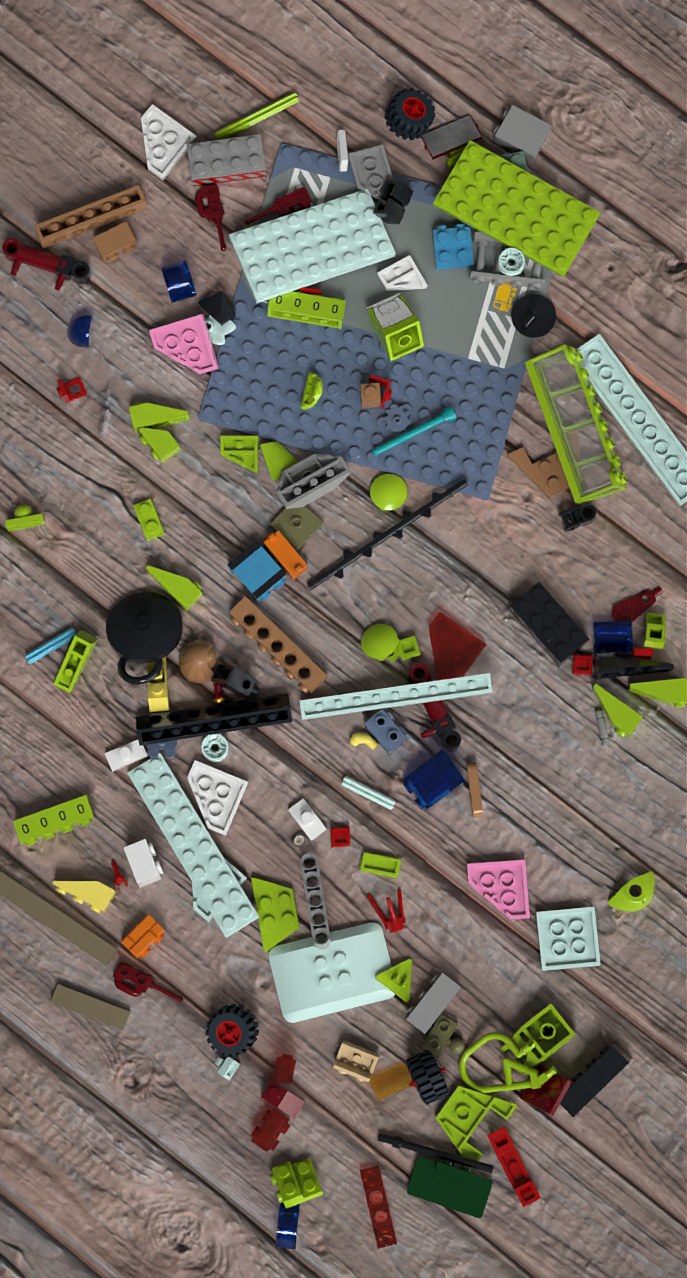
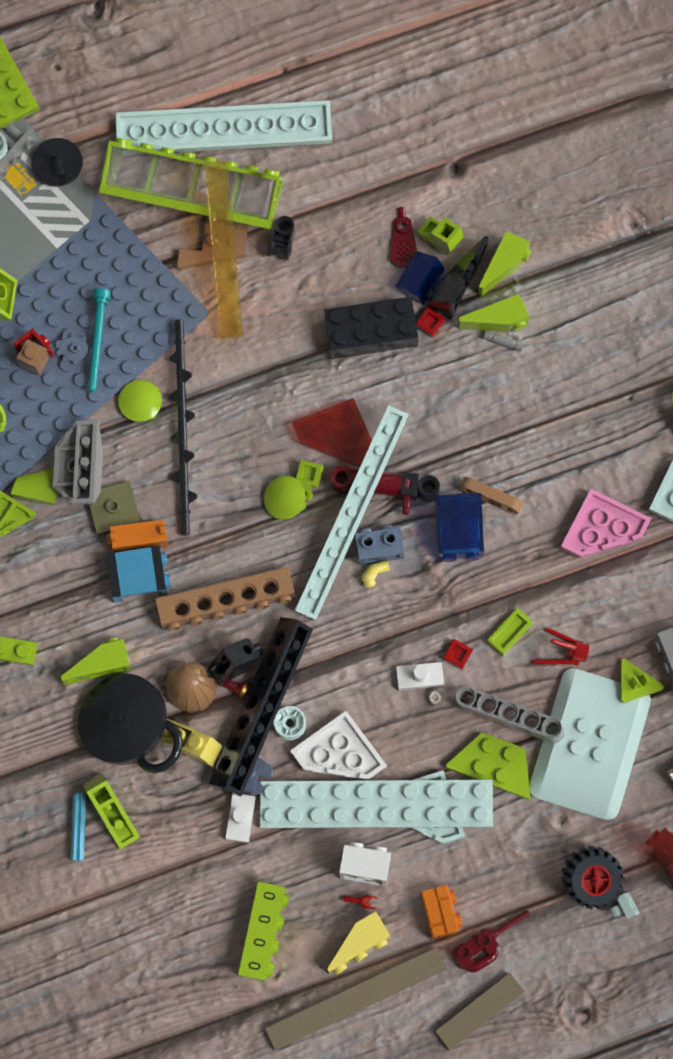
camera: 55 degrees left, 5 degrees down
light aqua axle [341,776,395,810] -> none
red tile [632,648,653,659] -> none
none -> clear yellow plate [204,161,244,339]

